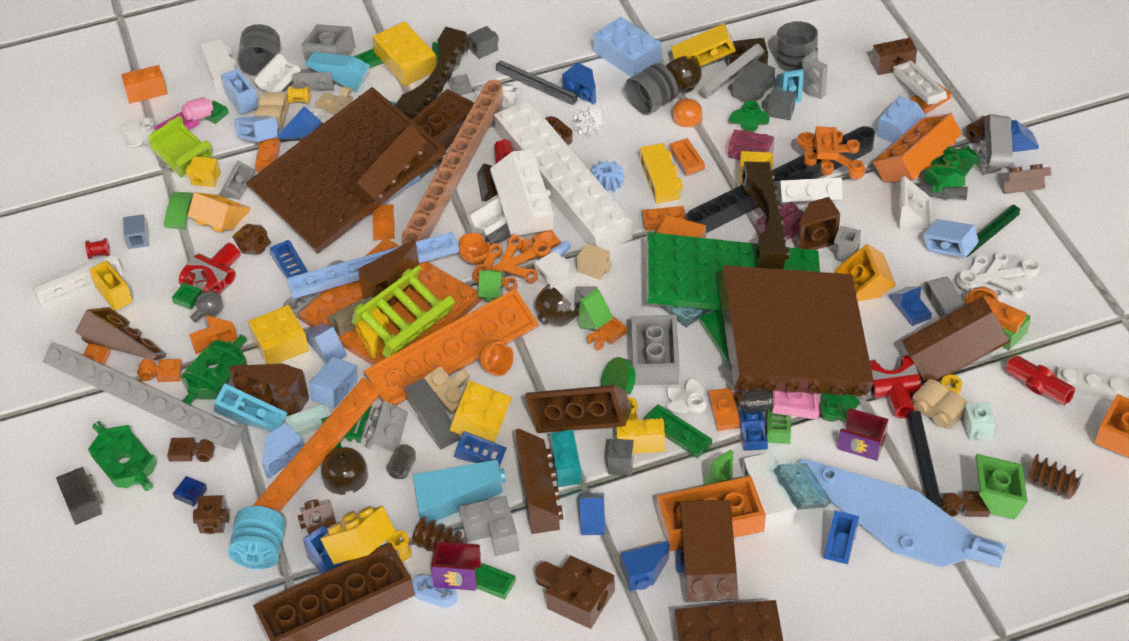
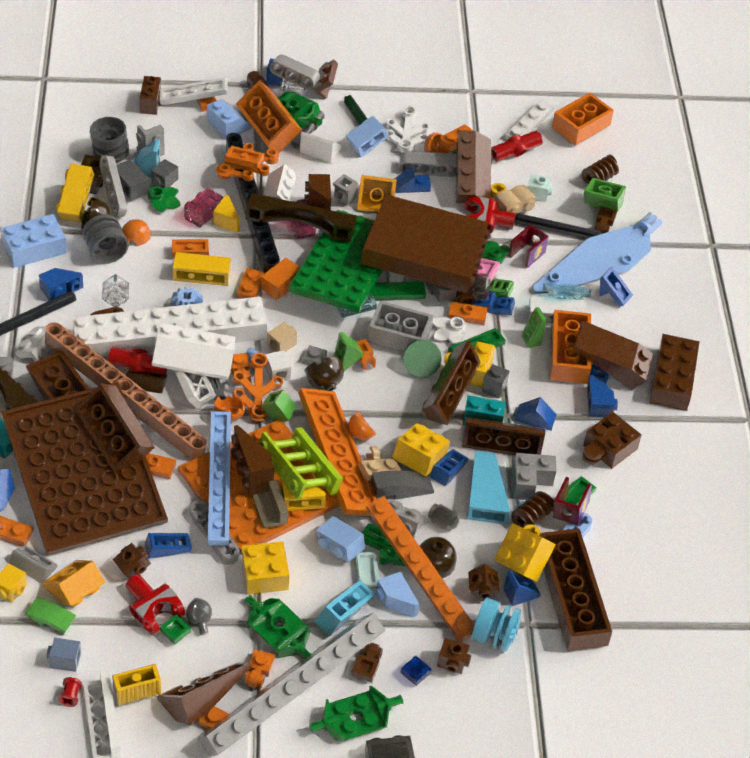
camera: 80 degrees left, 0 degrees up
orange slope [189,315,237,354] -> none
reddish brown slope [229,363,309,416] -> none
medium blue slope [305,323,347,364] -> none

